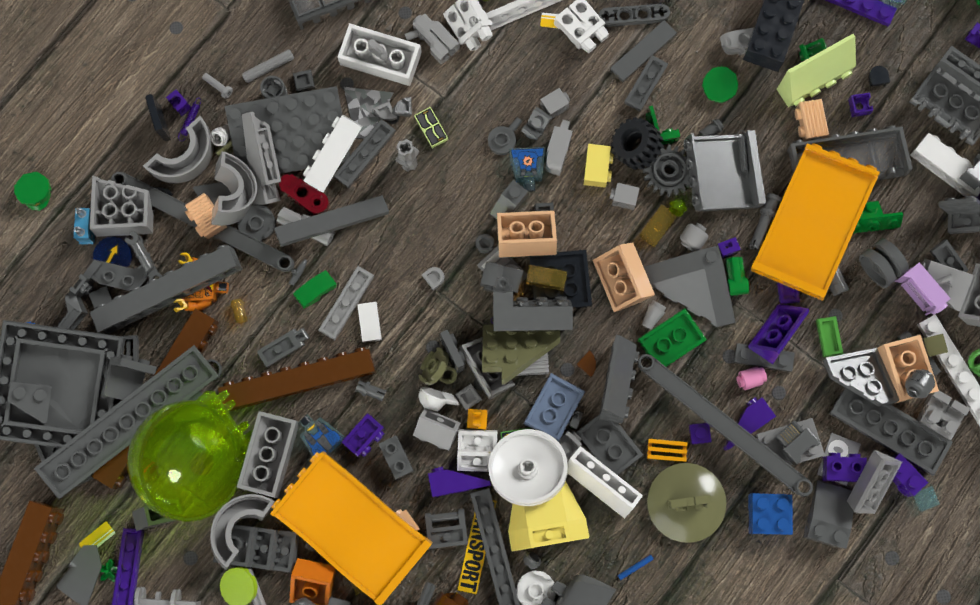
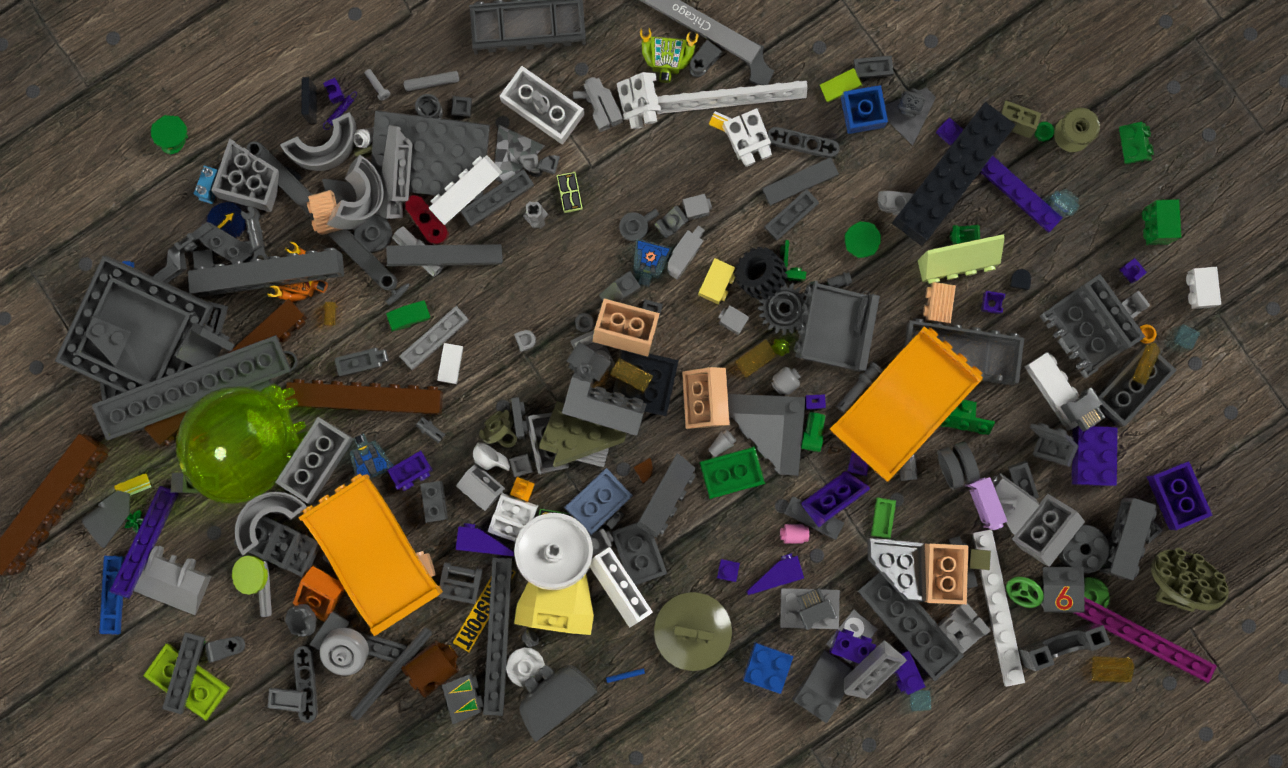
camera: 15 degrees right, 5 degrees up
dark grey piece [638,354,813,497] -> none
light orange tile [647,439,688,462] -> none
dark grey head [905,369,935,399] -> none

